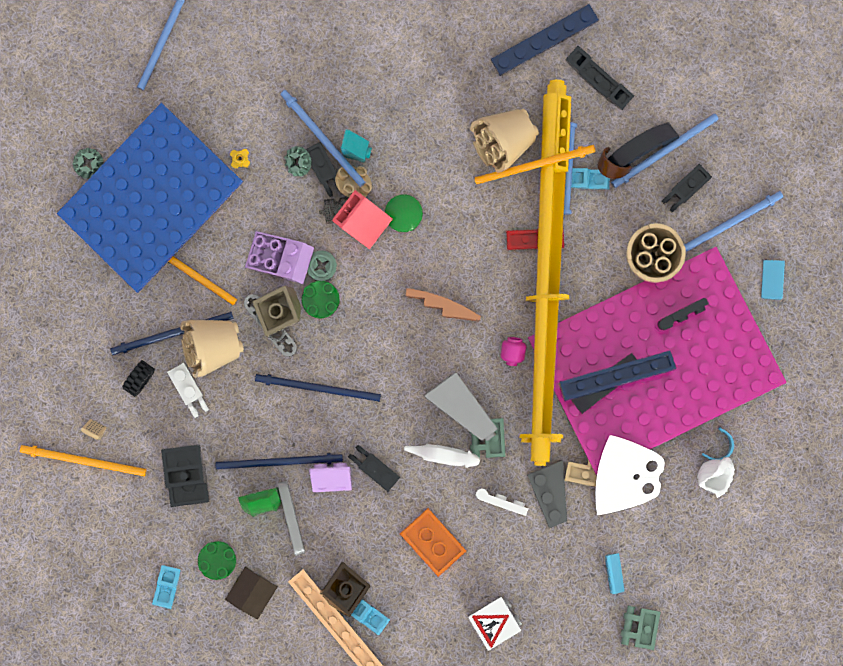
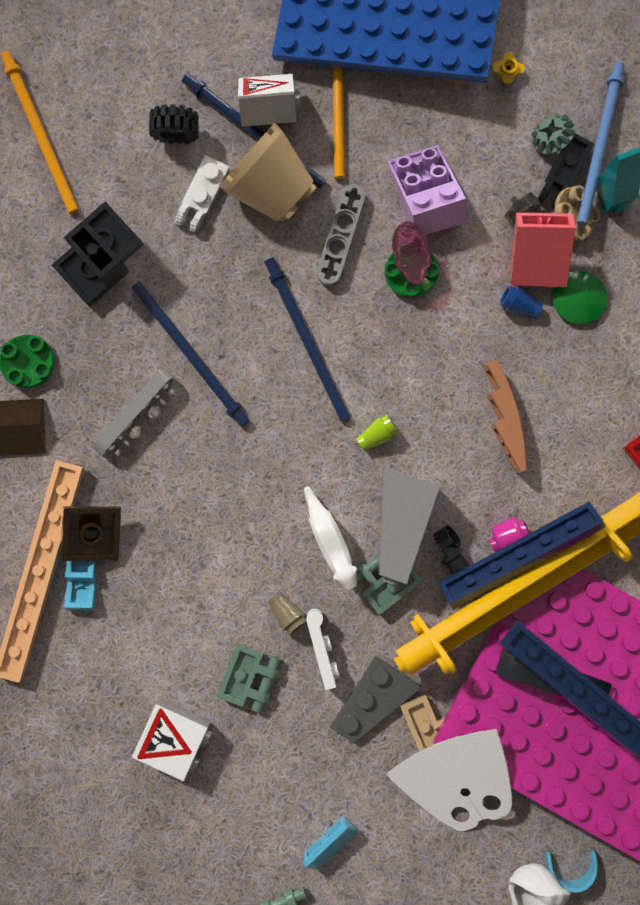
camera: 65 degrees right, 0 degrees up
tan slope [81,419,106,440] -> none
green slope [238,488,282,517] -> none
dark tan slope [252,285,301,337] -> none
sand green gear [307,251,337,281] -> none
lavender slope [310,463,352,492] -> none
black hinge [348,445,400,492] -> none
orange tile [400,508,466,577] -> none
none -> sand green plate [217,643,281,713]
none -> piece [238,74,301,127]
none -> dark tan cone [268,592,307,635]
none -> lime cone [356,415,399,451]
none -> clear pink arm [392,221,432,284]
none -> black connector [434,525,471,575]
none -> dark blue plate [439,501,606,610]
none -> blue cone [499,286,543,319]

